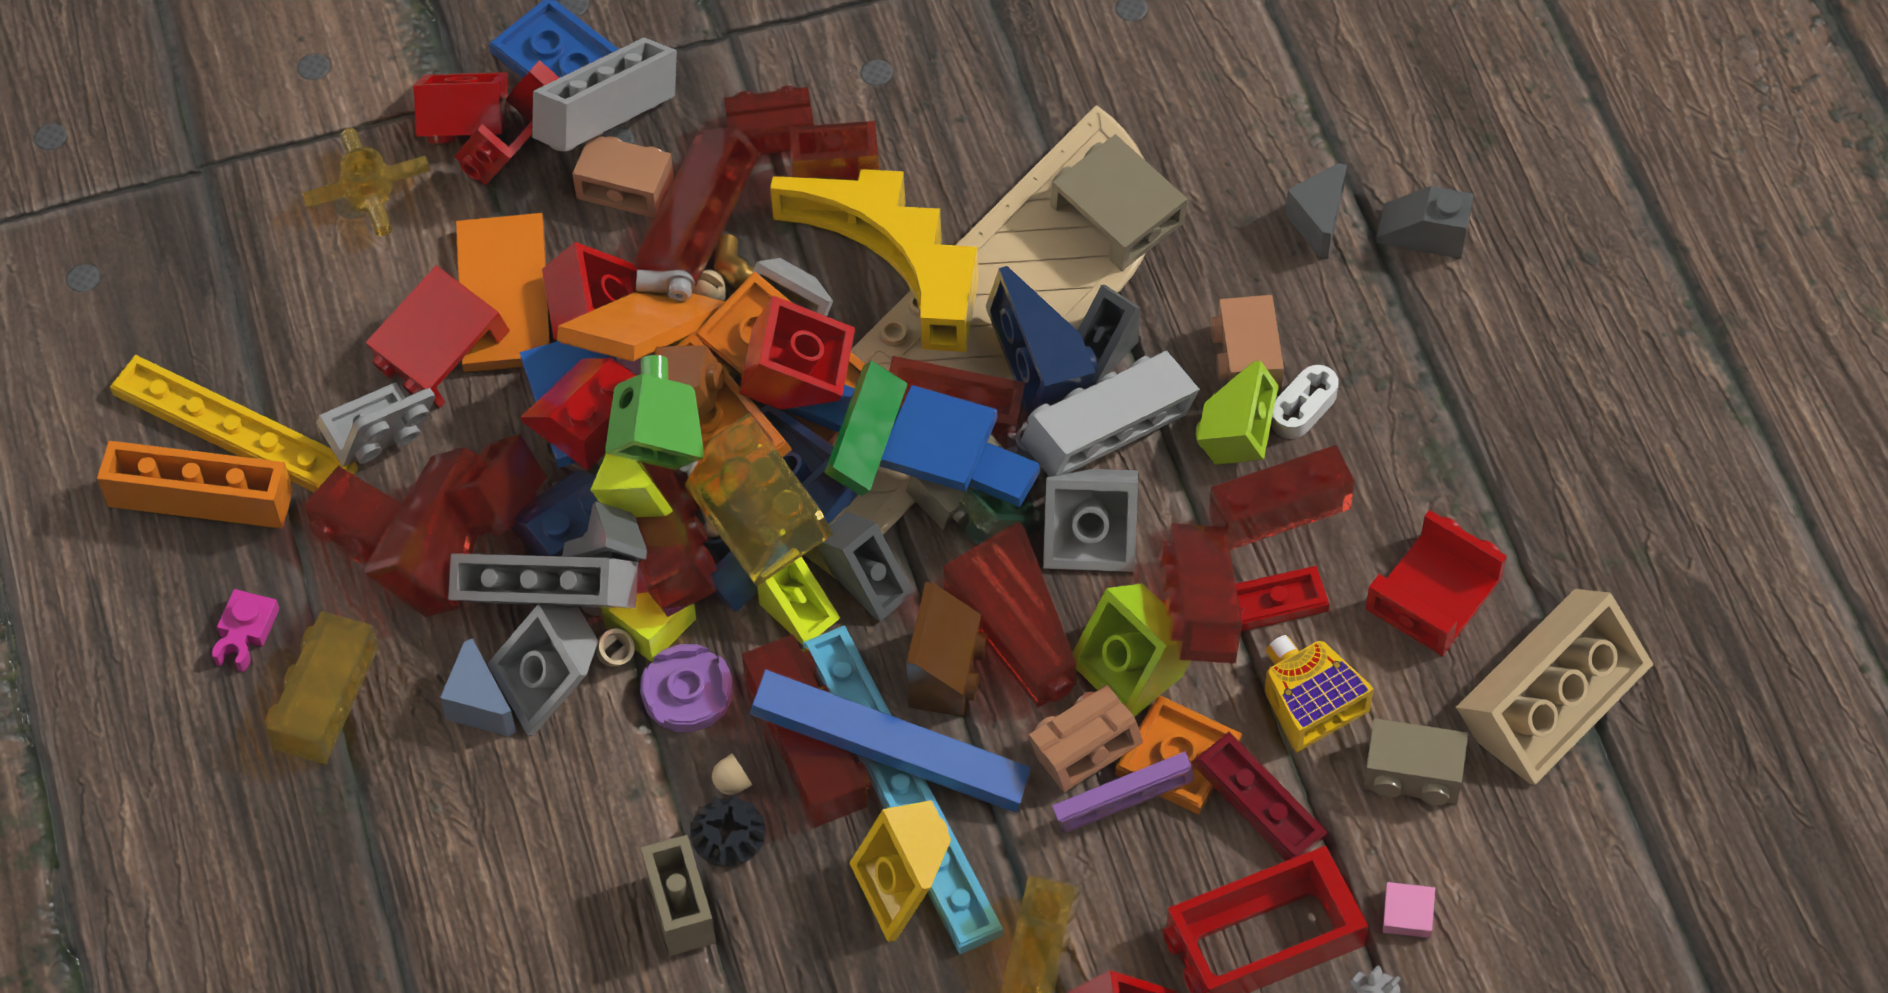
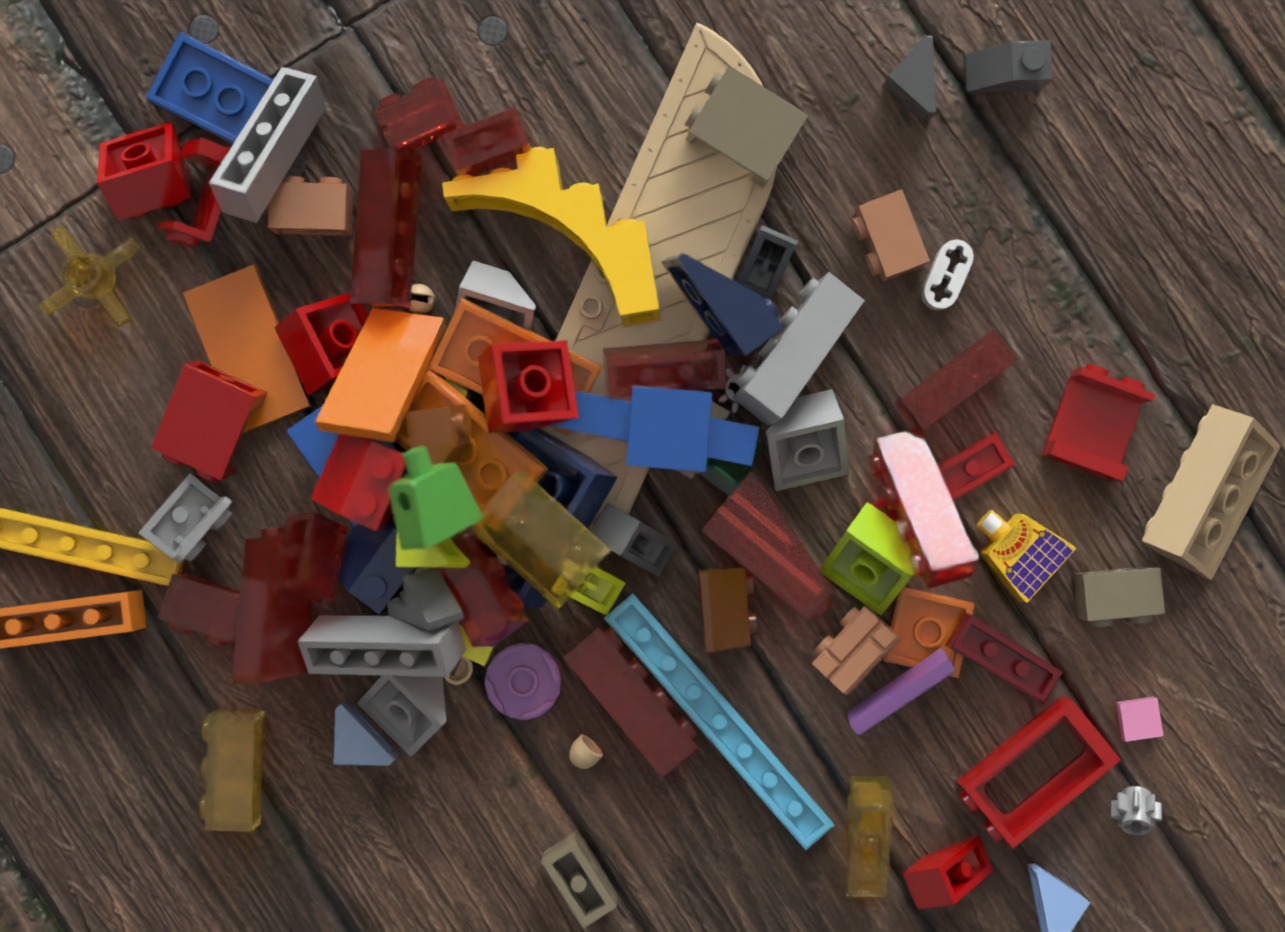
camera: 15 degrees left, 30 degrees up
dark pink plate [212,589,280,672] -> none
light grey arm [636,270,695,302] -> none
black gear [690,794,766,867] -> none
pearl gold arm [714,234,754,287] -> none
tile [749,669,1031,812] -> none
green tile [825,360,908,496] -> none
yellow slope [850,800,951,942] -> none
lime slope [1196,361,1278,465] -> none

